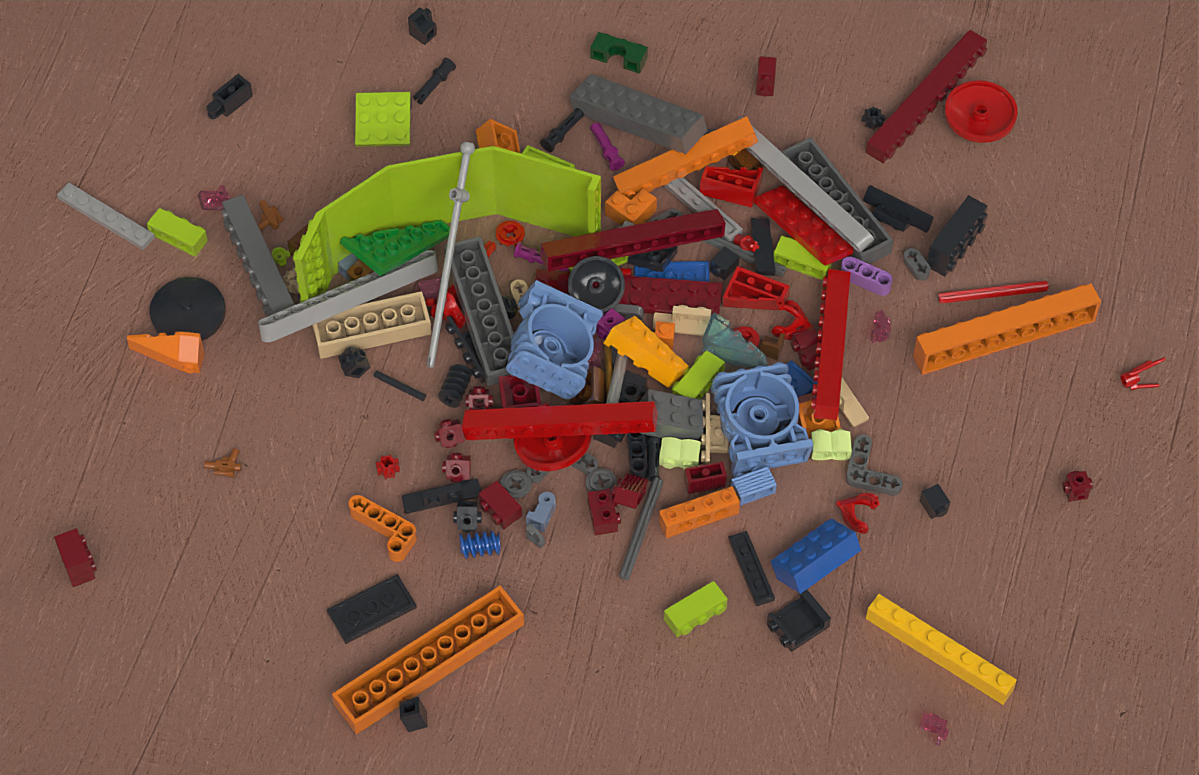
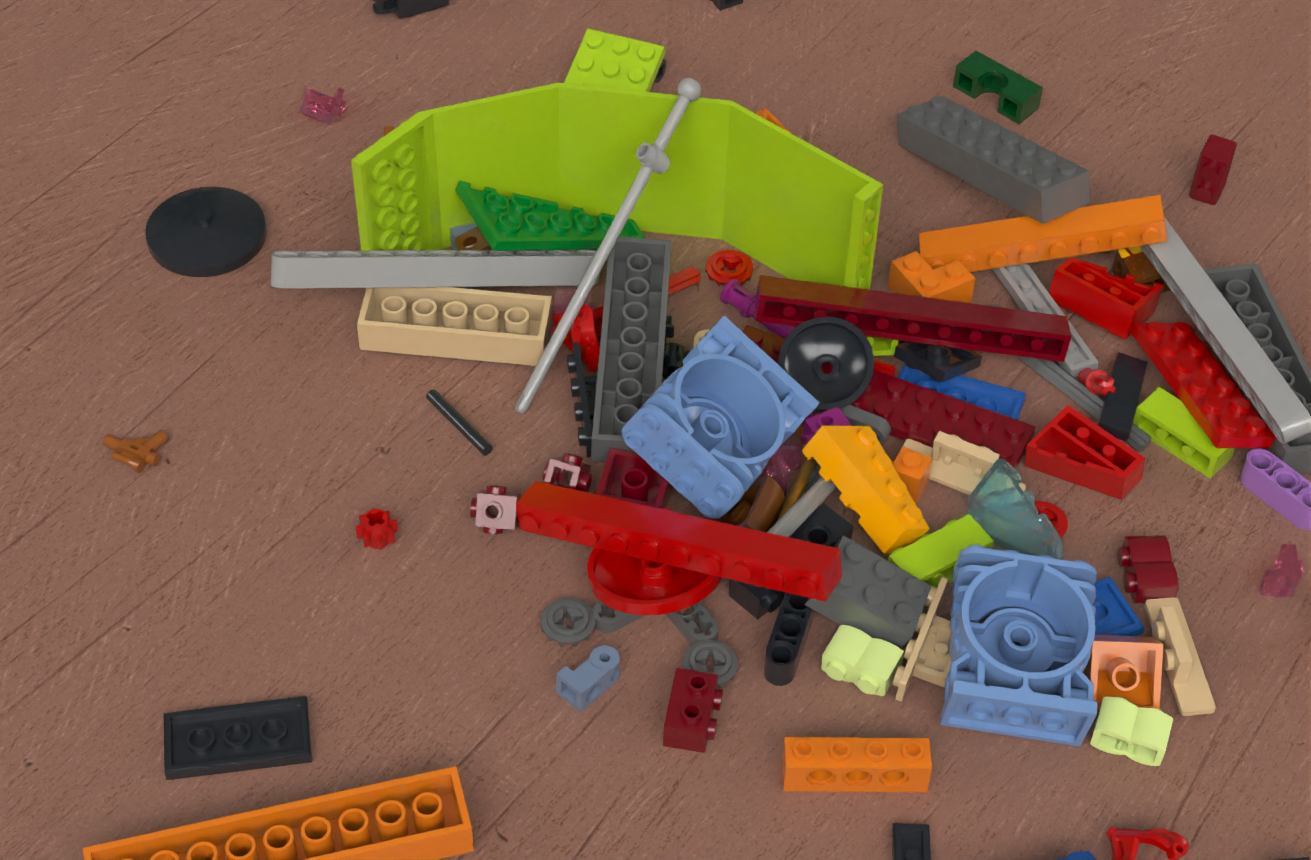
camera: 20 degrees right, 10 degrees down
light grey plate [57,182,155,250] -> none
orange wedge [127,332,204,373] -> none
lime brick [147,208,208,257] -> none
dark grey brick [221,195,294,317] -> none
black brick [338,346,371,379] -> none
orange beam [348,495,417,562] -> none
black bracket [402,479,481,514] -> none
black pin [413,58,456,104] -> none
black piece [438,364,473,408] -> none
dark red brick [442,452,471,482] -> none
black brick [453,501,482,532] -> none
blue piece [459,530,501,559] -> none
dark red brick [478,481,522,529] -> none
dark grey tile [526,523,546,548] -> none
black pin [540,108,584,152] -> none
magenta pin [590,122,625,171] -> none
dark red brick [612,473,648,509] -> none
dark grey axle [619,477,663,581] -> none
black pin [645,435,662,481] -> none
dark red brick [684,461,727,494] -> none
black brick [710,246,739,281] -> none
medium blue brick [731,466,777,506] -> none
reddish brown panel [760,333,785,361] -> none
red helmet [771,300,814,340] -> none
red brick [811,269,851,421] -> none
dark grey beam [846,435,903,496] -> none

